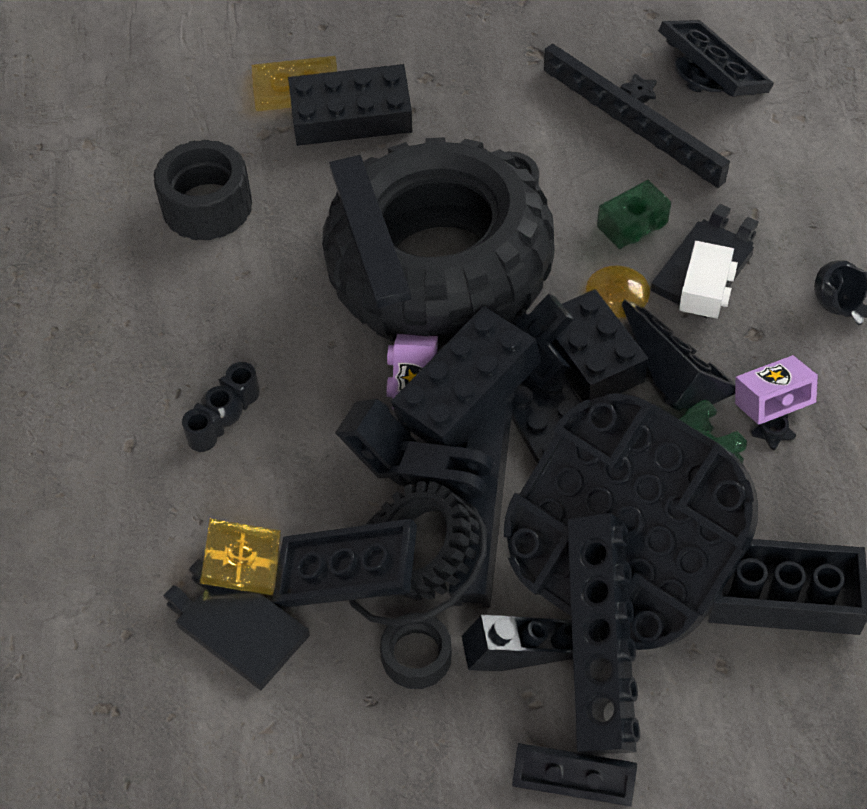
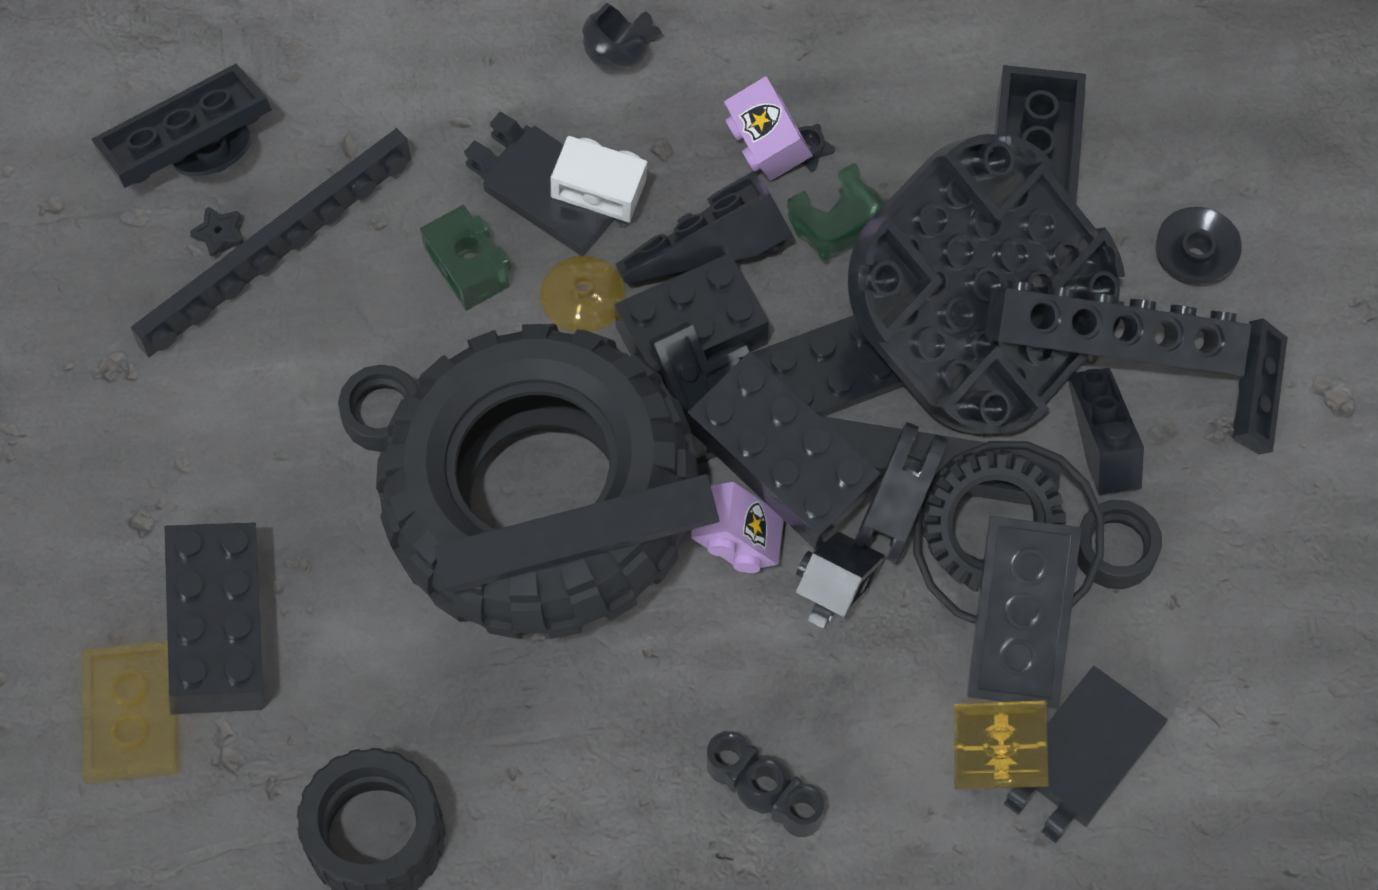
camera: 90 degrees left, 10 degrees up
none -> black dish [1156,207,1242,283]

